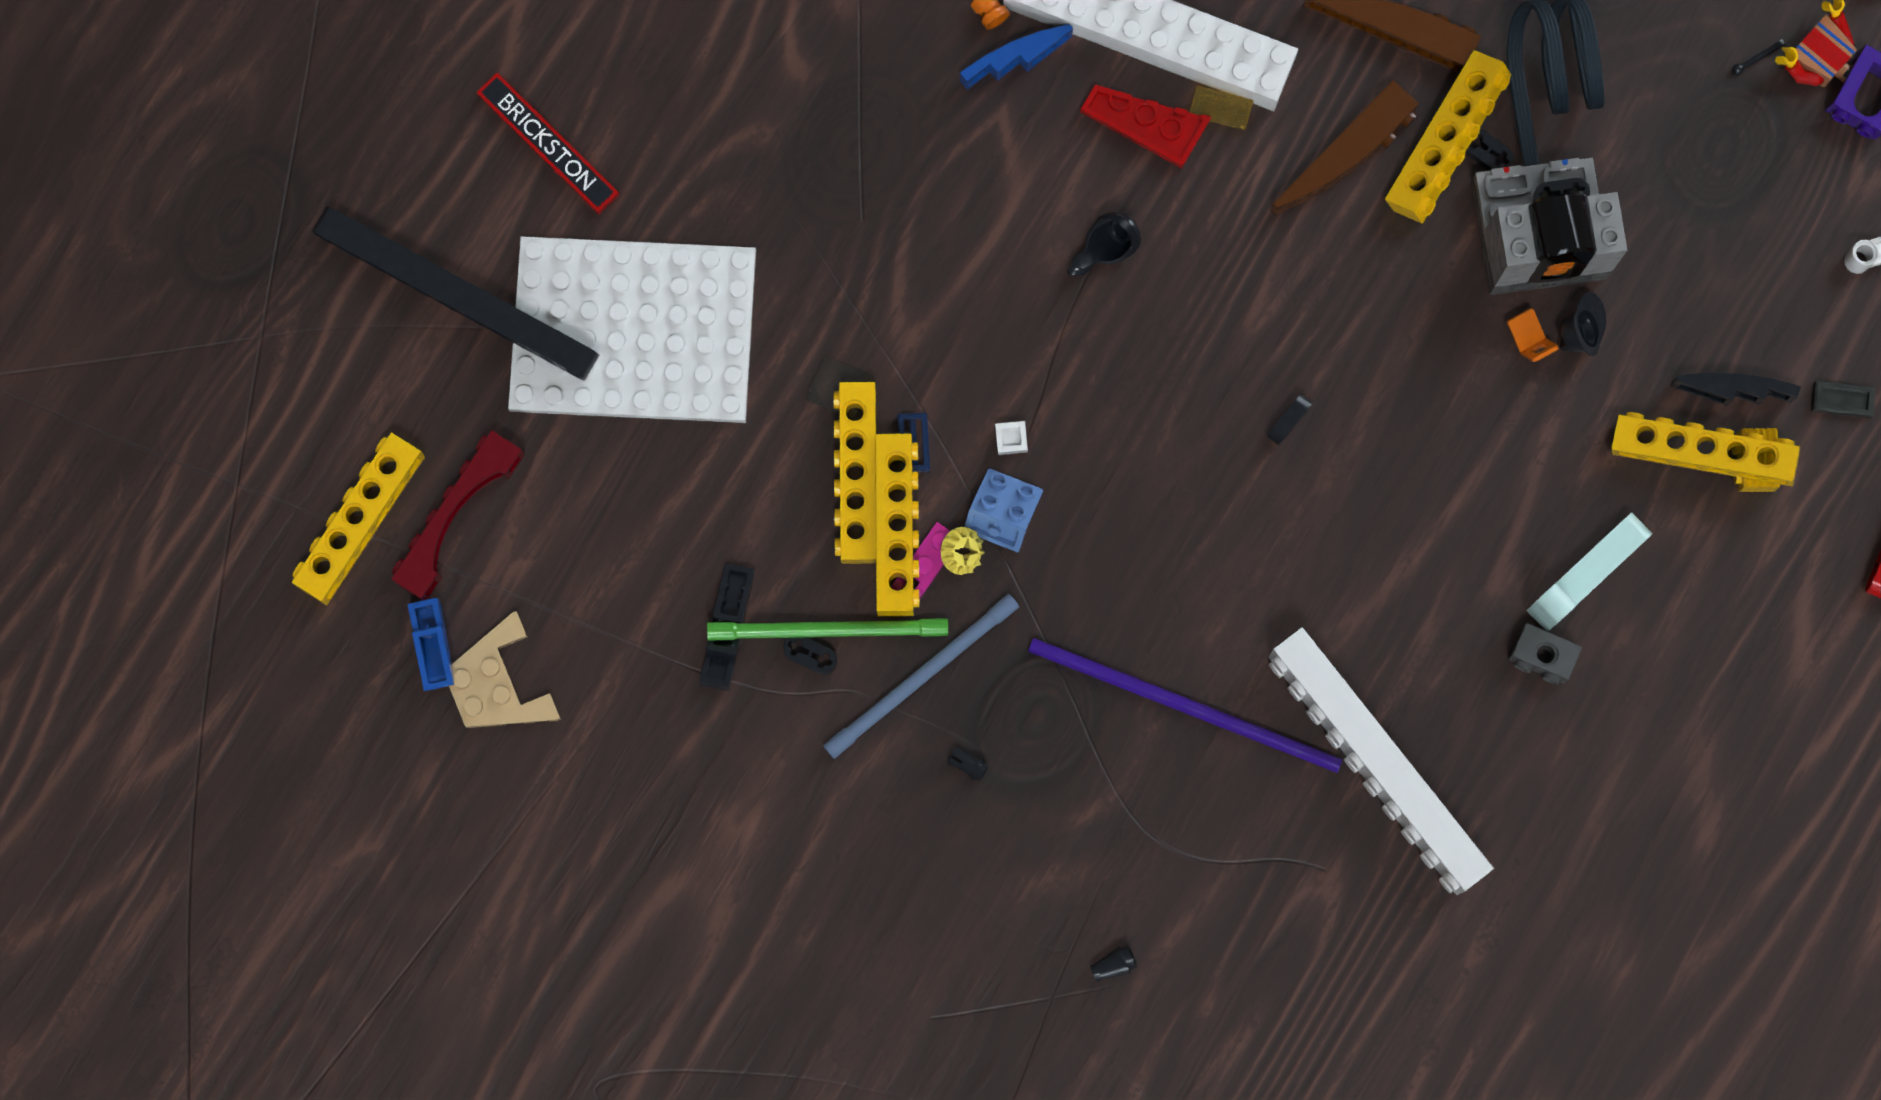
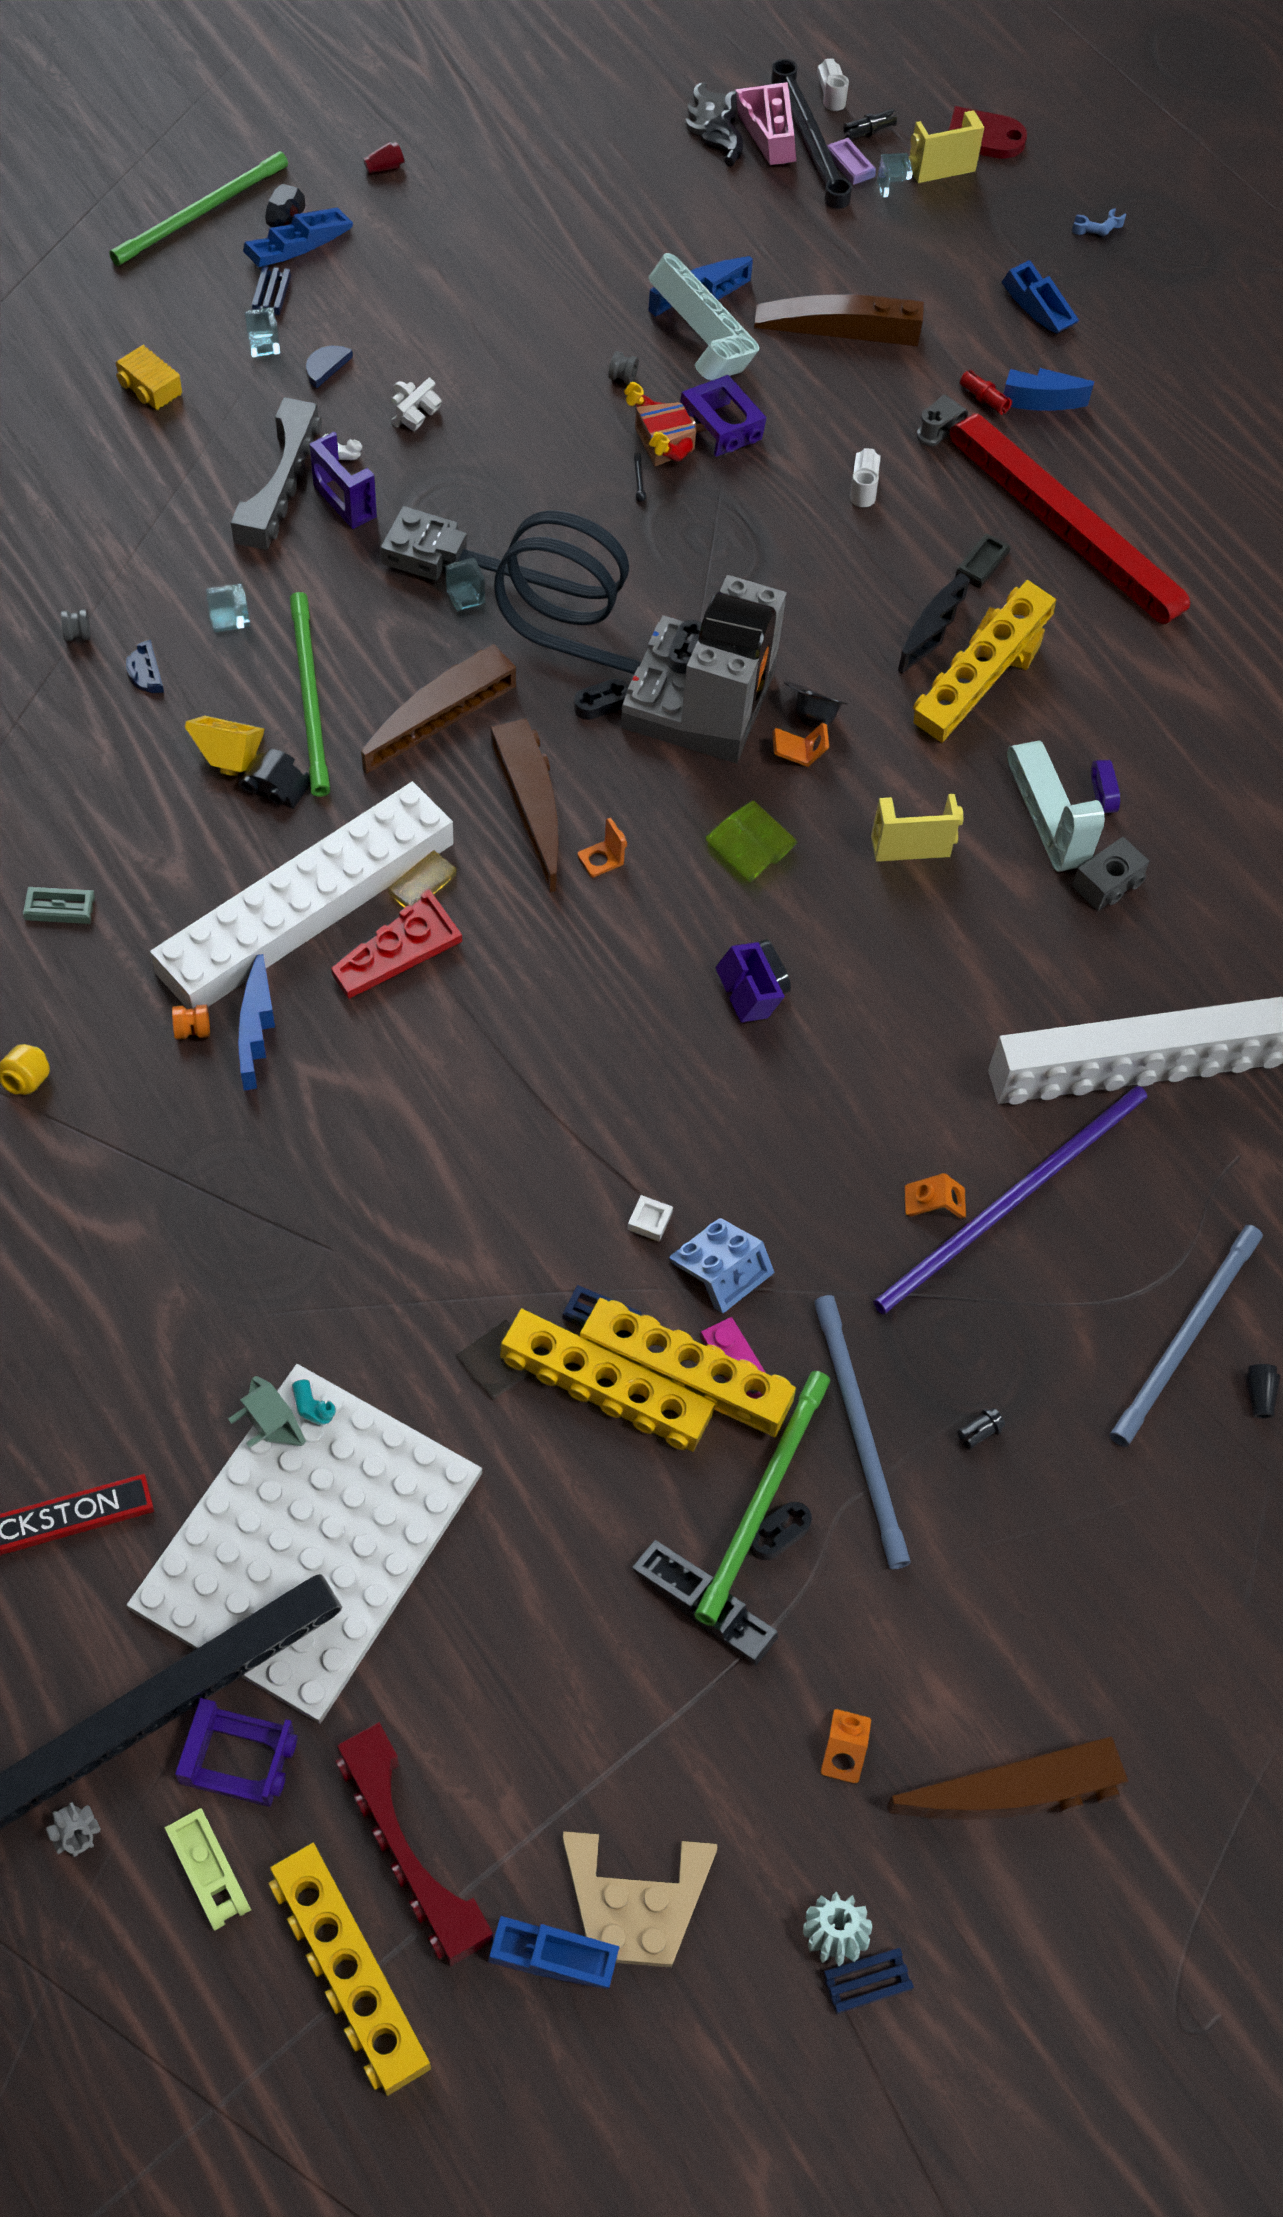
camera: 70 degrees left, 20 degrees down
light yellow gear [941,527,985,575] -> none
black piece [1067,212,1142,276] -> none
yellow brick [1385,50,1511,224] -> none
none -> light grey gear [46,1802,100,1857]
none -> yellowish green plate [165,1808,251,1931]
none -> dark purple panel [175,1698,298,1807]
none -> sand green piece [228,1376,306,1448]
none -> teal arm [292,1379,336,1425]
none -> orange bracket [578,817,627,878]
none -> clear neon green slope [705,801,798,883]
none -> dark purple piece [715,942,785,1022]
none -> light aqua gear [803,1891,872,1966]
none -> orange bracket [821,1709,871,1783]
none -> dark blue tile [823,1948,914,2015]
none -> light yellow panel [871,794,963,862]
none -> reddish brown slope [887,1736,1129,1820]
none -> orange bracket [905,1173,966,1219]
none -> dark purple beam [1091,760,1120,813]
none -> sand blue piece [1110,1225,1263,1447]

